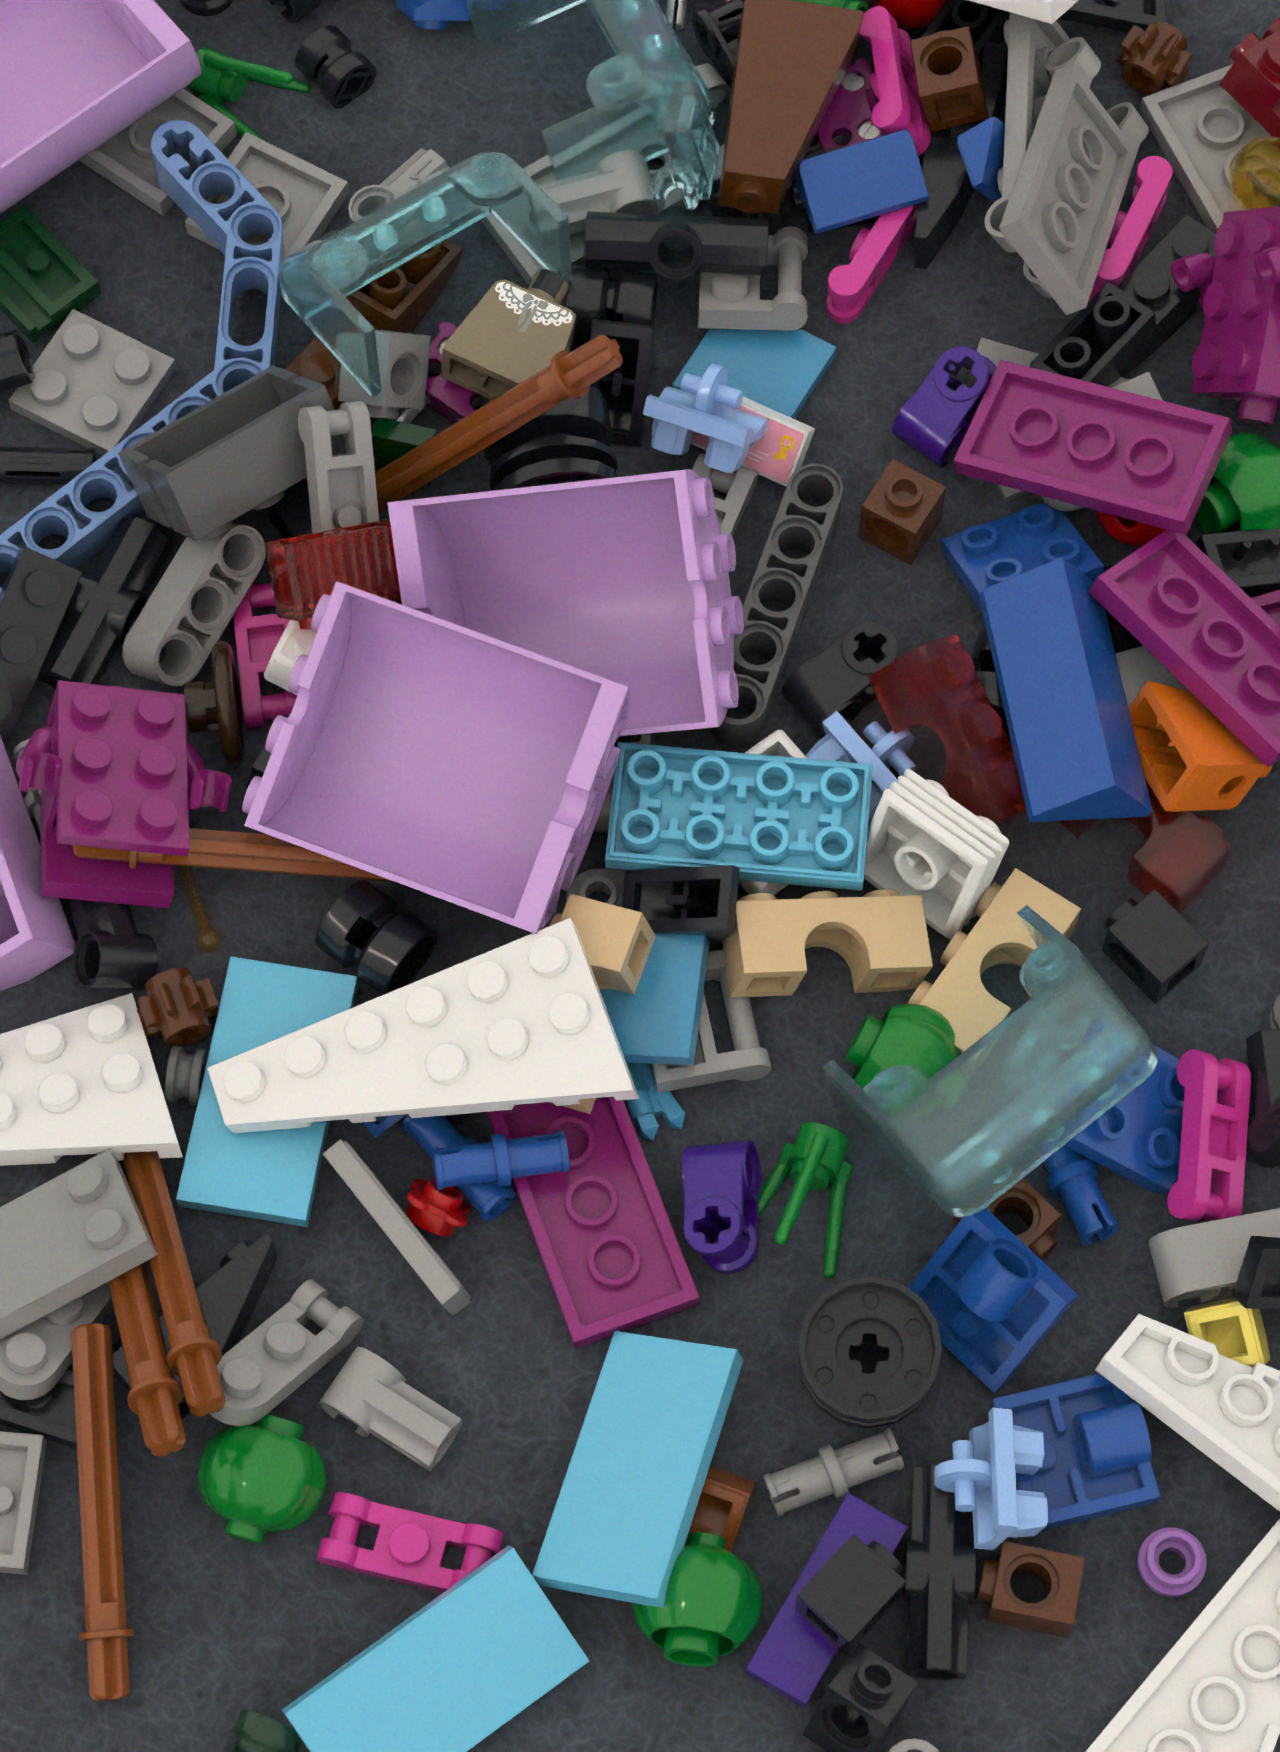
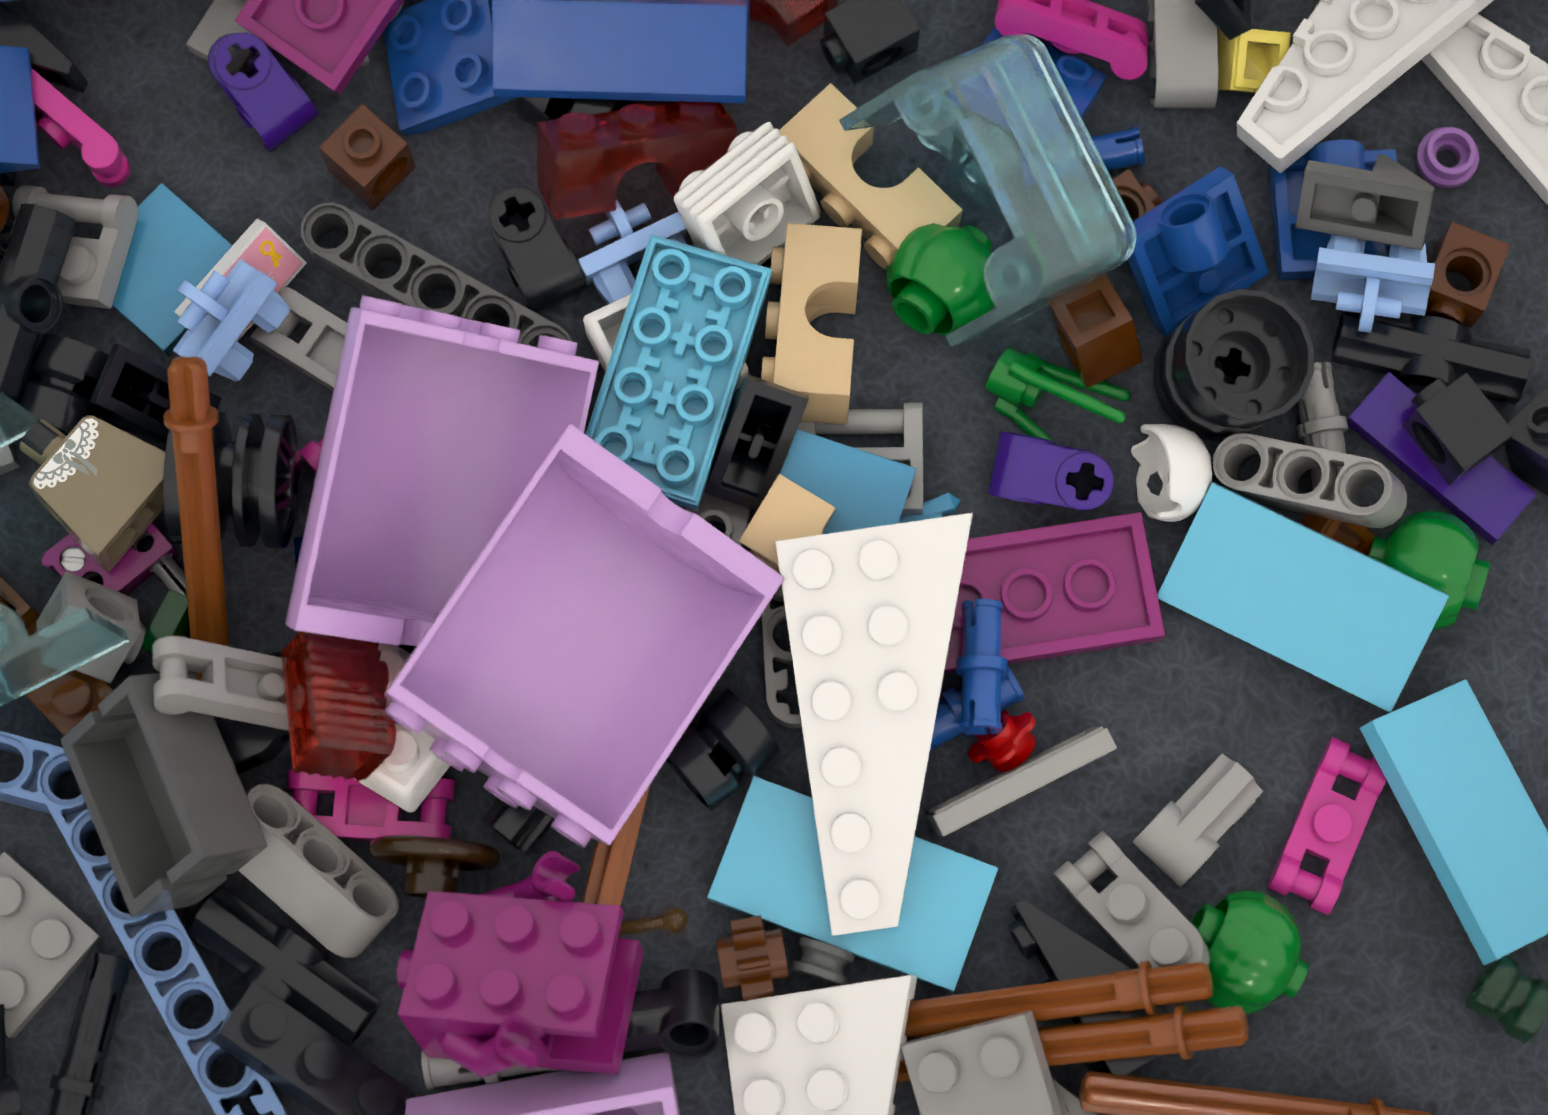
camera: 80 degrees left, 10 degrees up
none -> reddish brown brick [1048,274,1143,389]
none -> white hair [1131,424,1212,522]
none -> light grey beam [1213,433,1407,528]
none -> dark grey slope [1296,154,1435,250]

